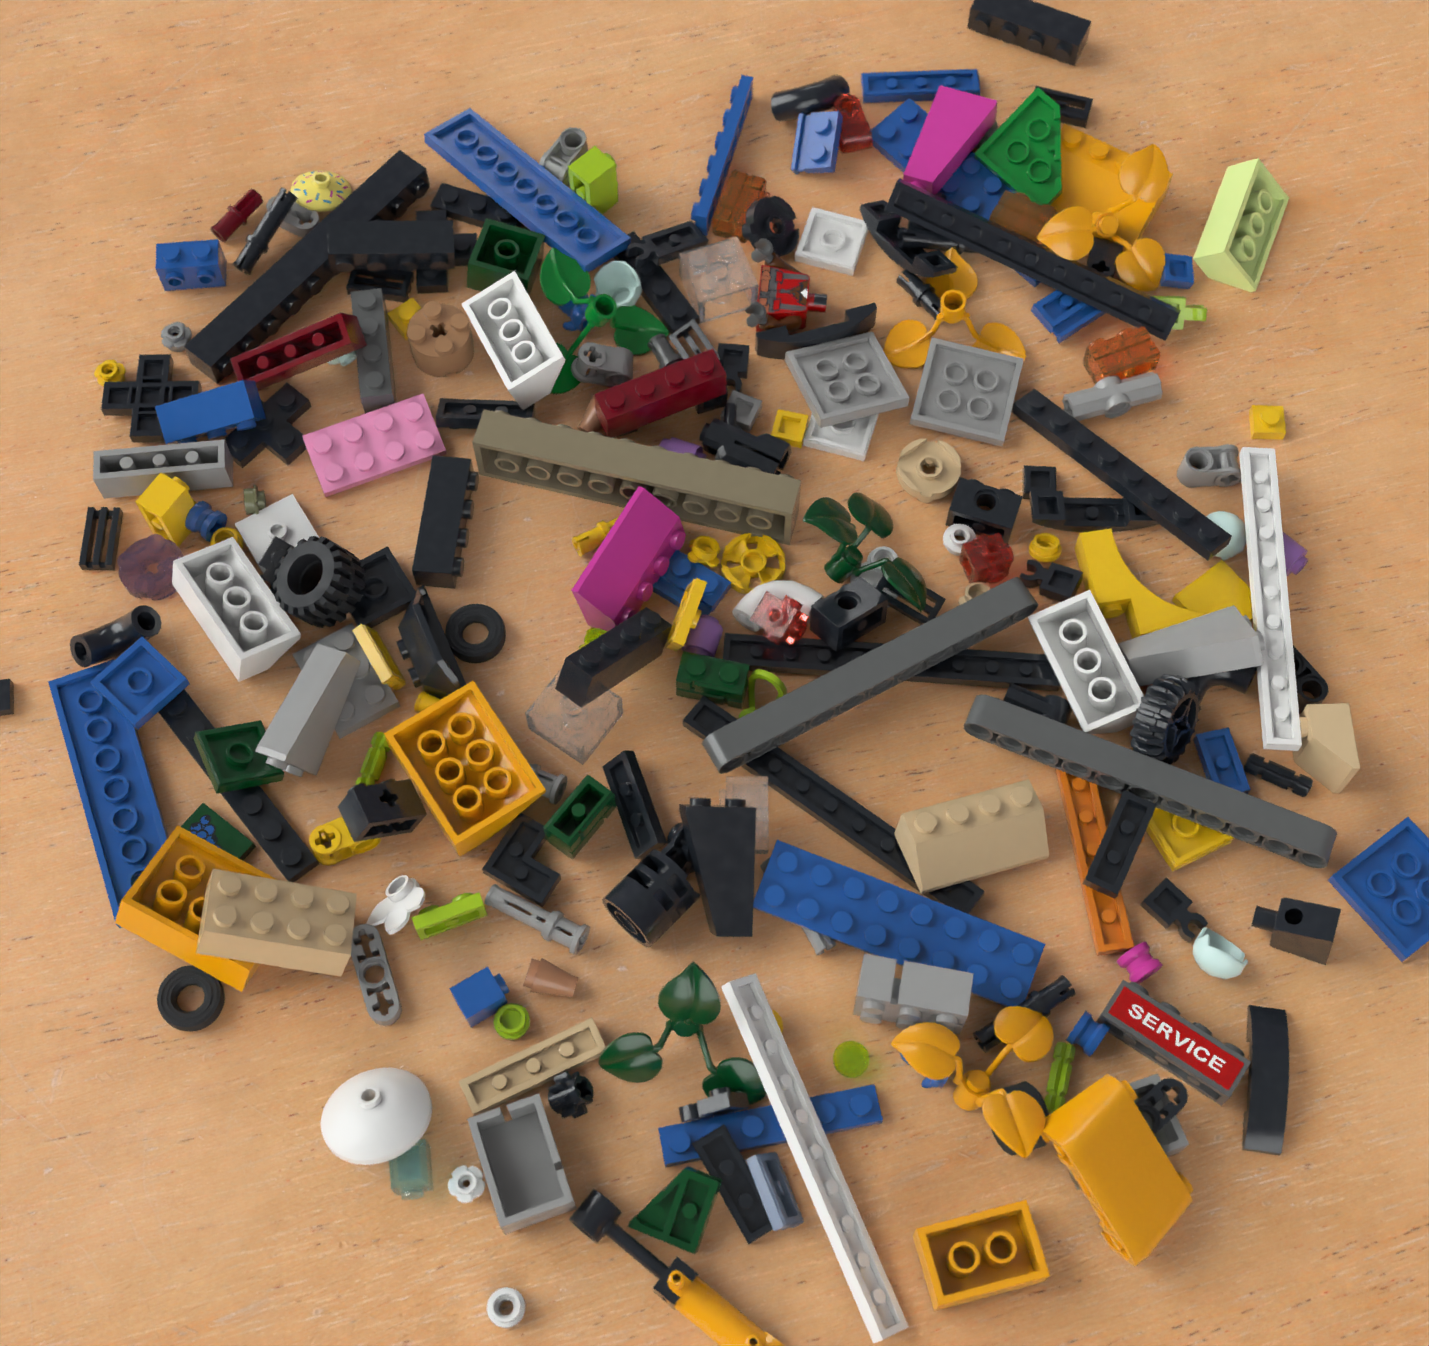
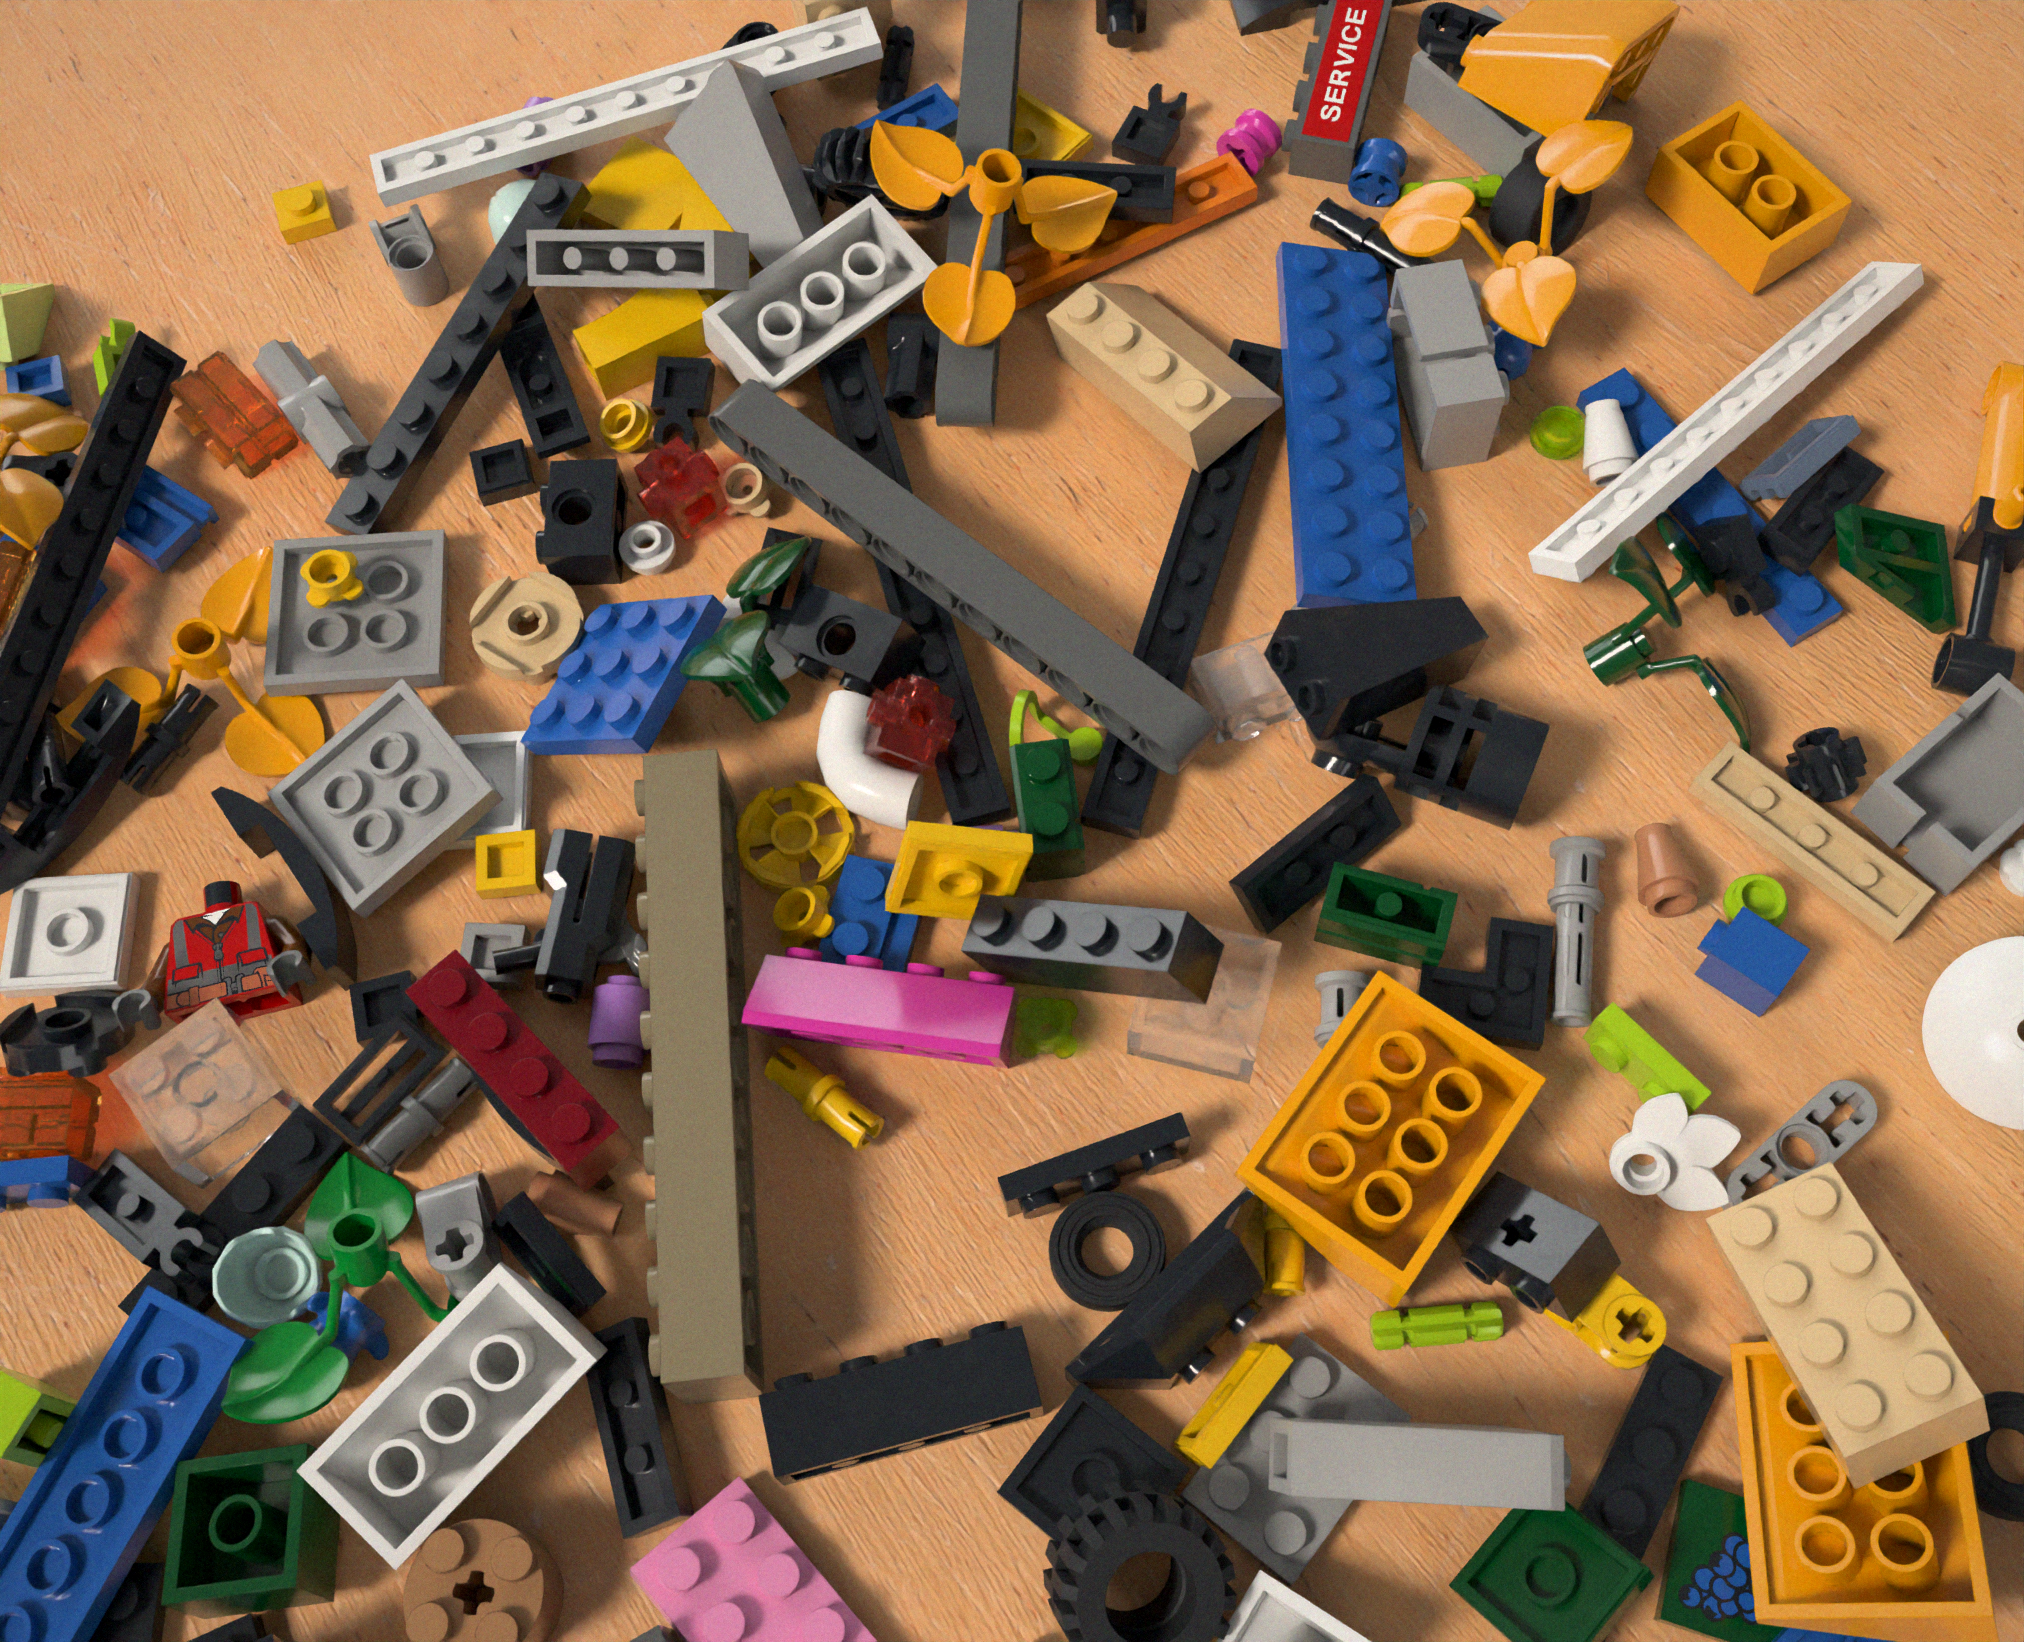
camera: 105 degrees left, 0 degrees up
light aqua hair [1193,927,1248,979] -> none
none -> yellow plate [300,549,364,609]
none -> black tile [491,1191,607,1320]
none -> blue plate [520,594,728,755]
none -> light grey brick [526,230,749,290]
none -> light orange plant [870,119,1117,347]
none -> black plate [997,1112,1191,1219]
none -> white cone [1582,399,1639,488]

